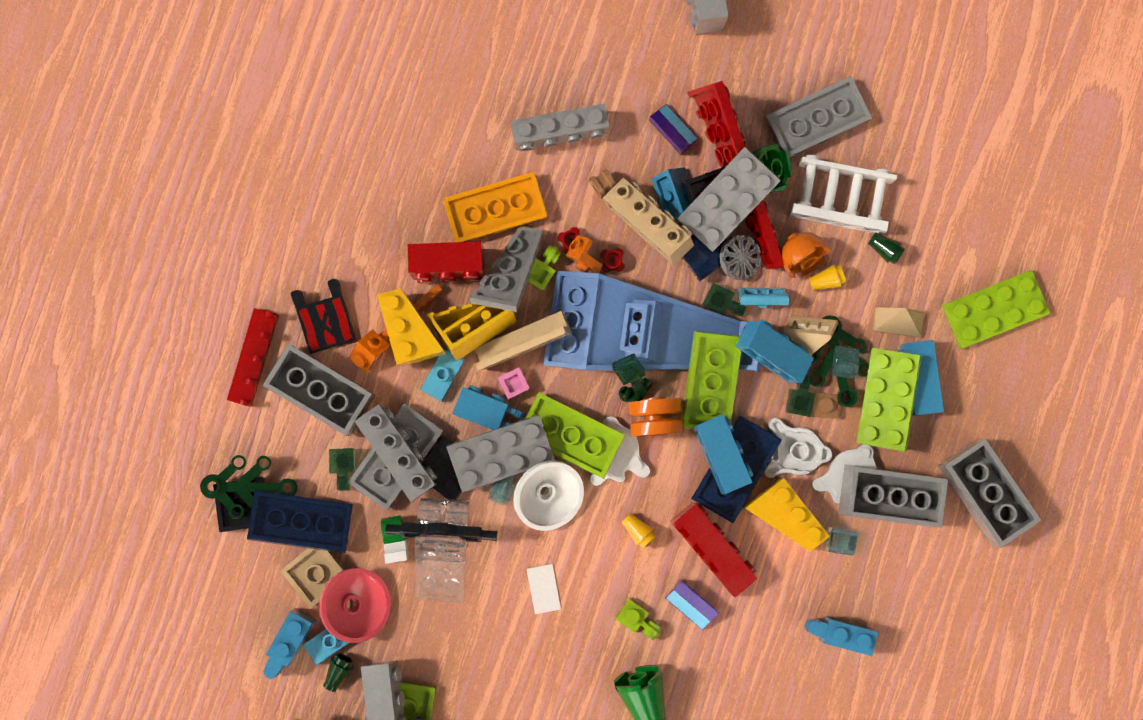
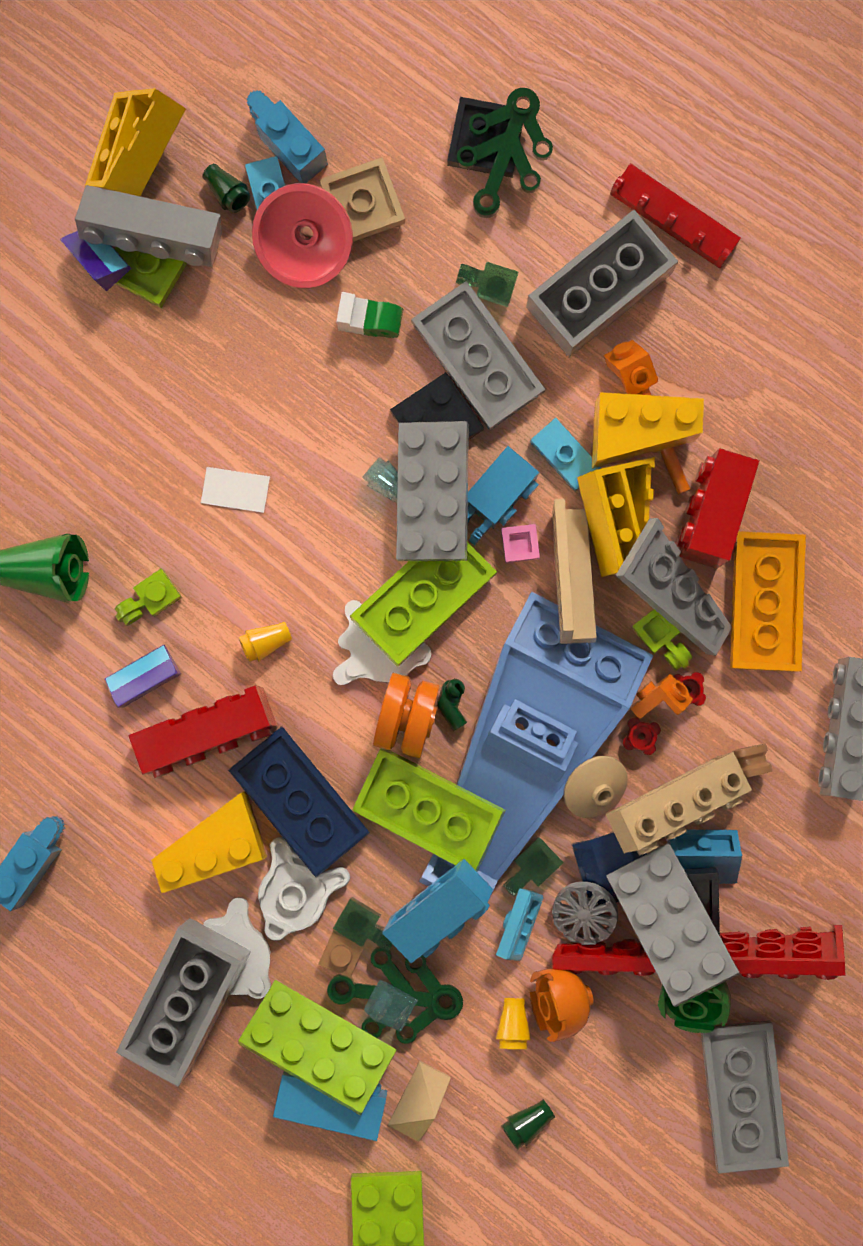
camera: 115 degrees right, 0 degrees up
dark blue tile [247,490,353,553] -> none
flag [291,279,356,354] -> none
light grey brick [354,404,437,502] -> none
clear piece [385,498,498,603] -> none
white dish [513,461,584,531] -> none
clear green plate [612,353,647,398] -> none
dark purple slope [649,104,698,155] -> none
dark azure brick [693,414,753,494] -> none
tan slope [784,316,838,355] -> none
white fence [789,155,897,235] -> none
clear light blue slope [825,527,858,556] -> none
light grey brick [938,438,1042,548] -> none
none -> tan dish [564,756,628,818]

